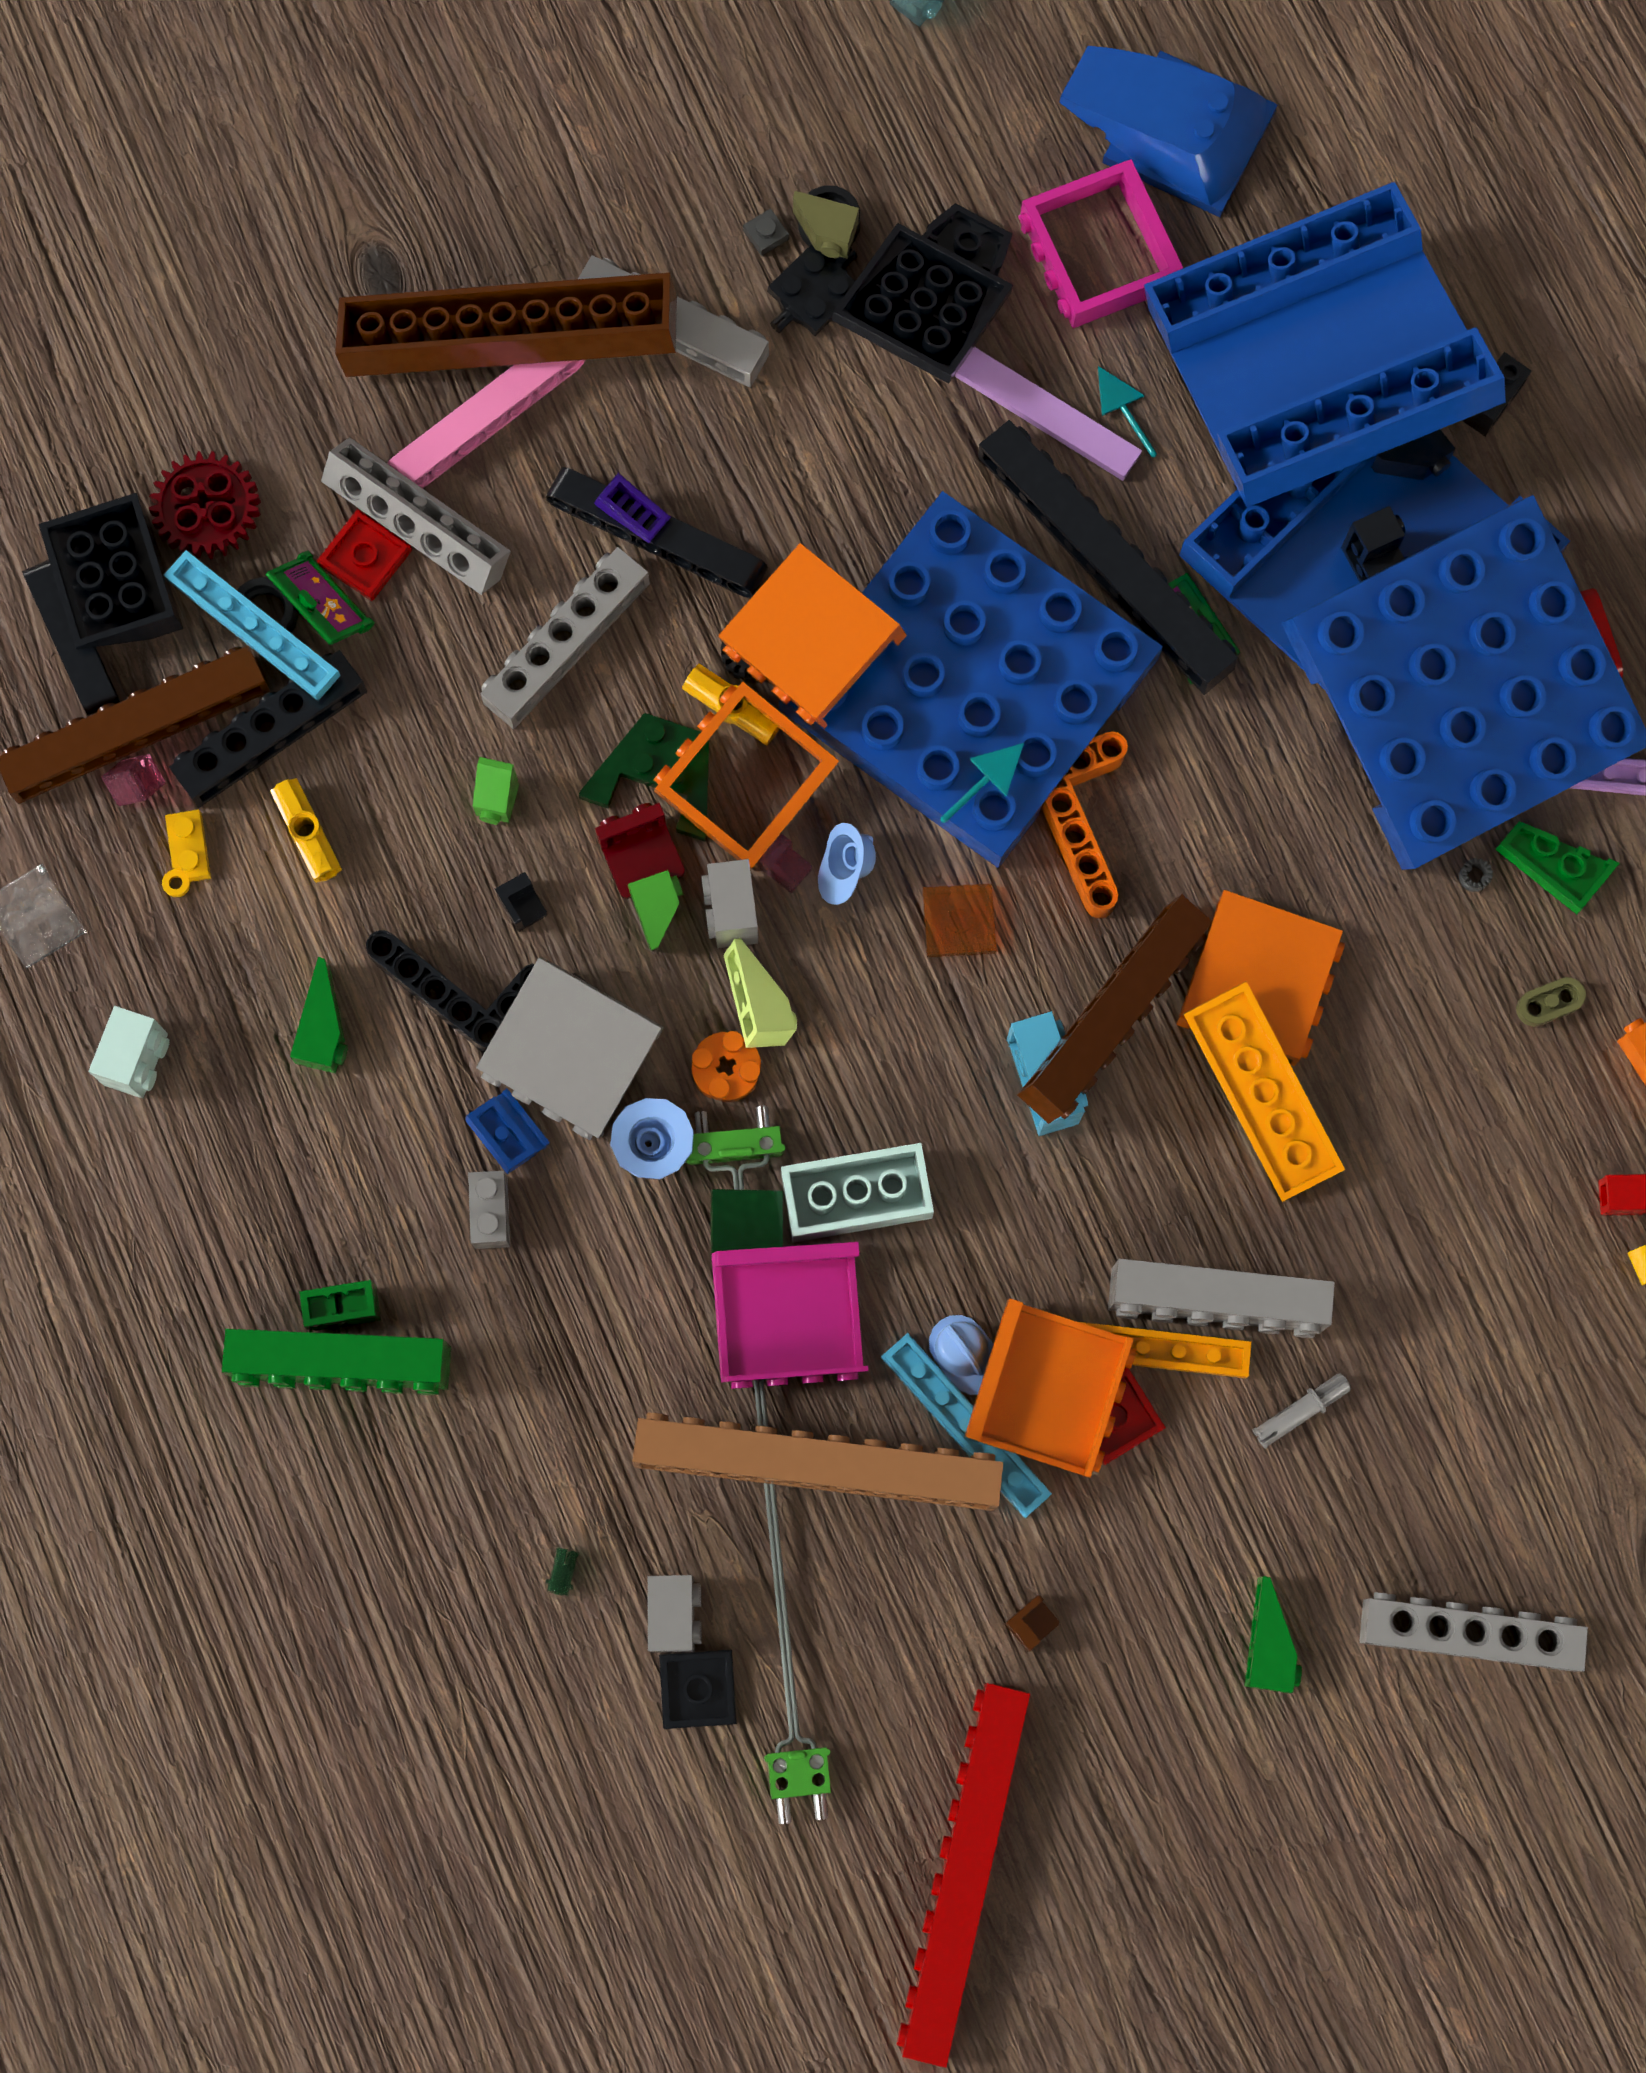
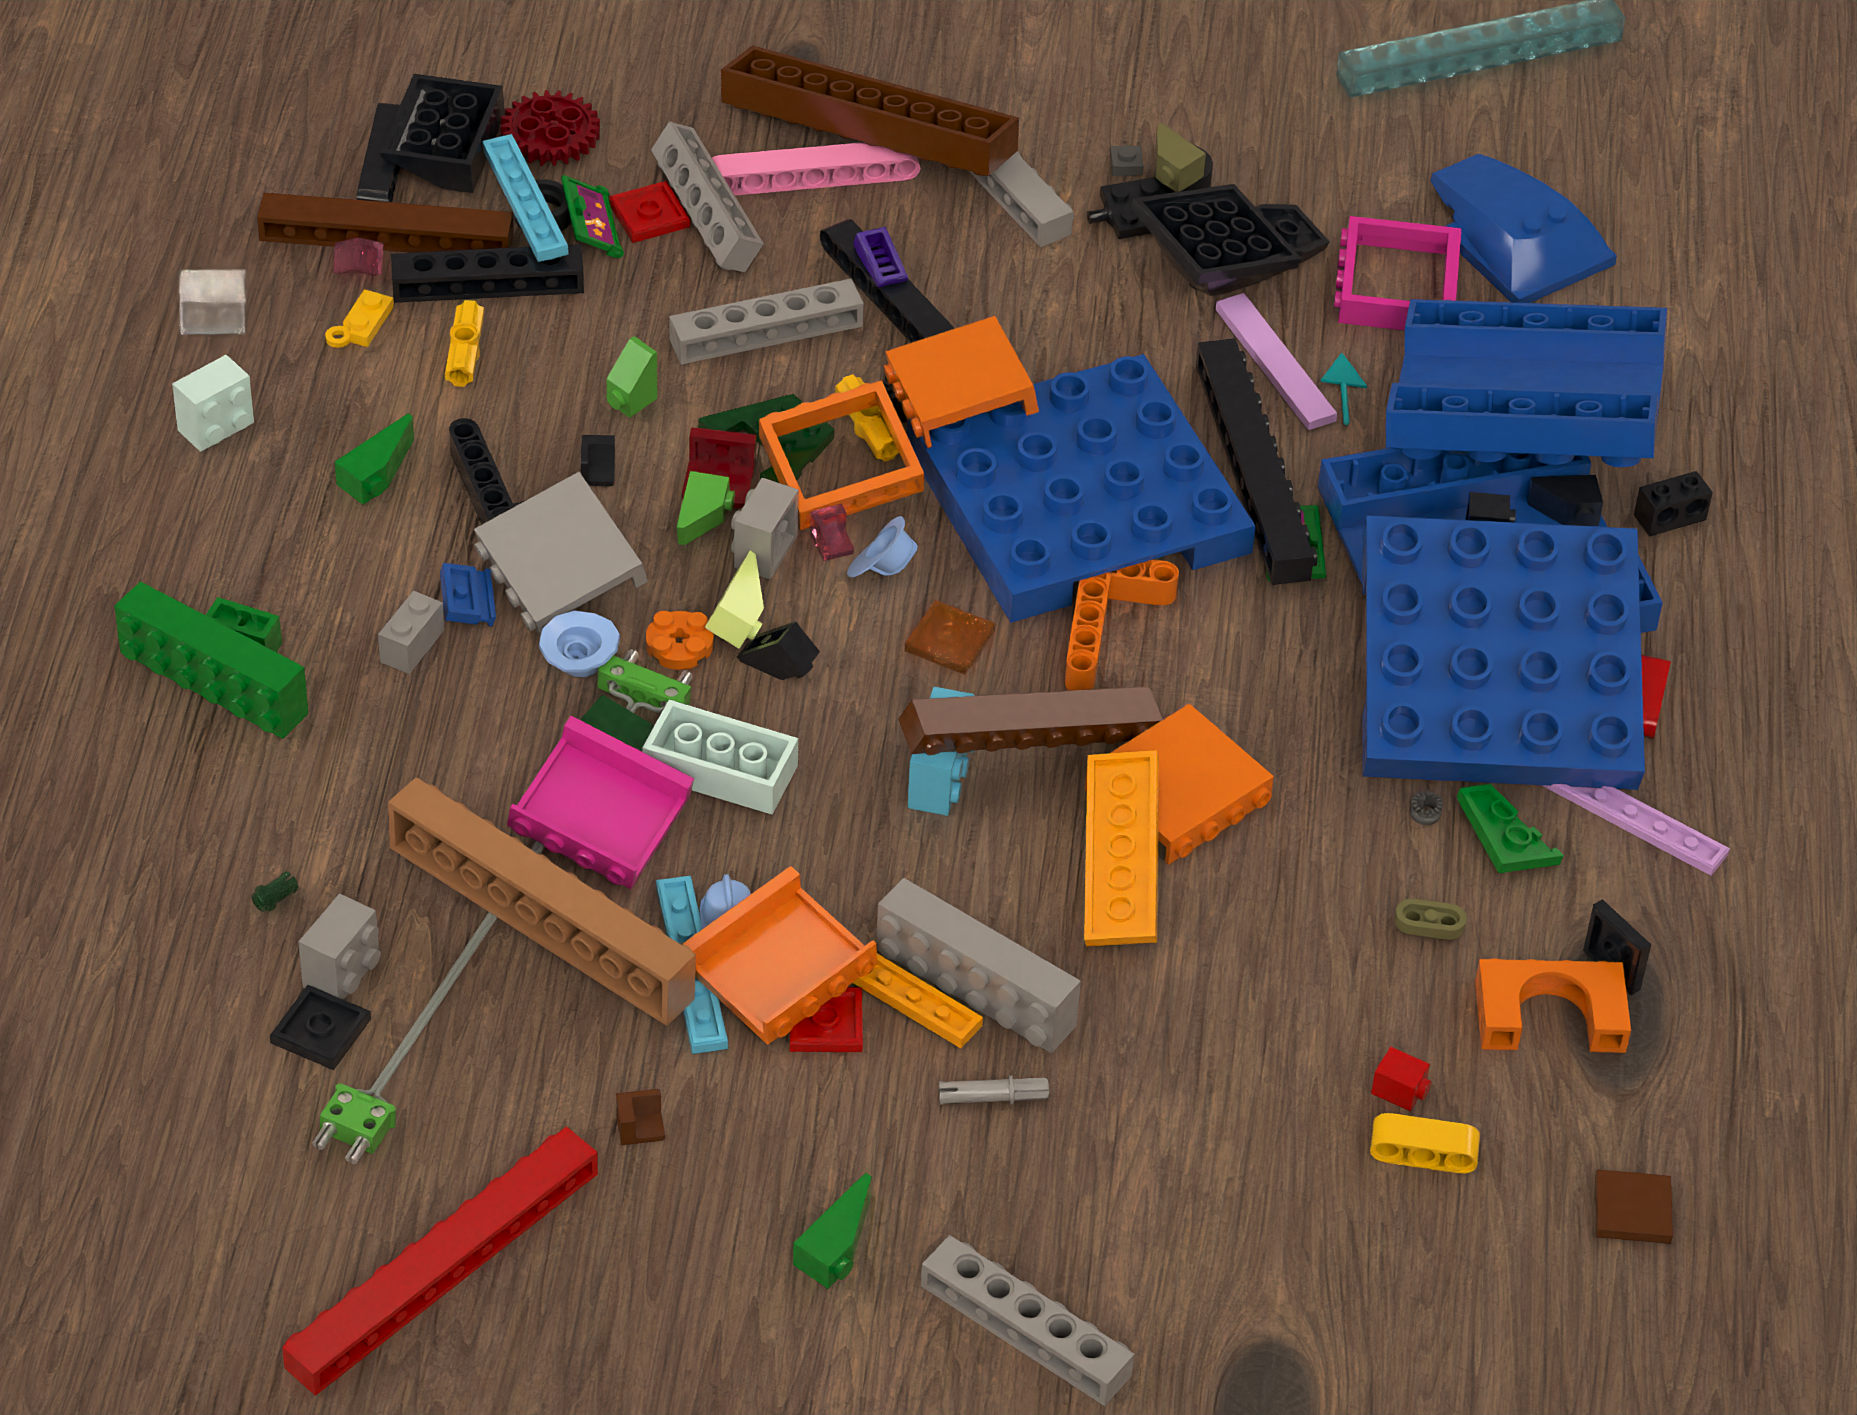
camera: 30 degrees right, 30 degrees down
teal piece [940,743,1024,823] -> none
none -> black slope [737,621,820,680]

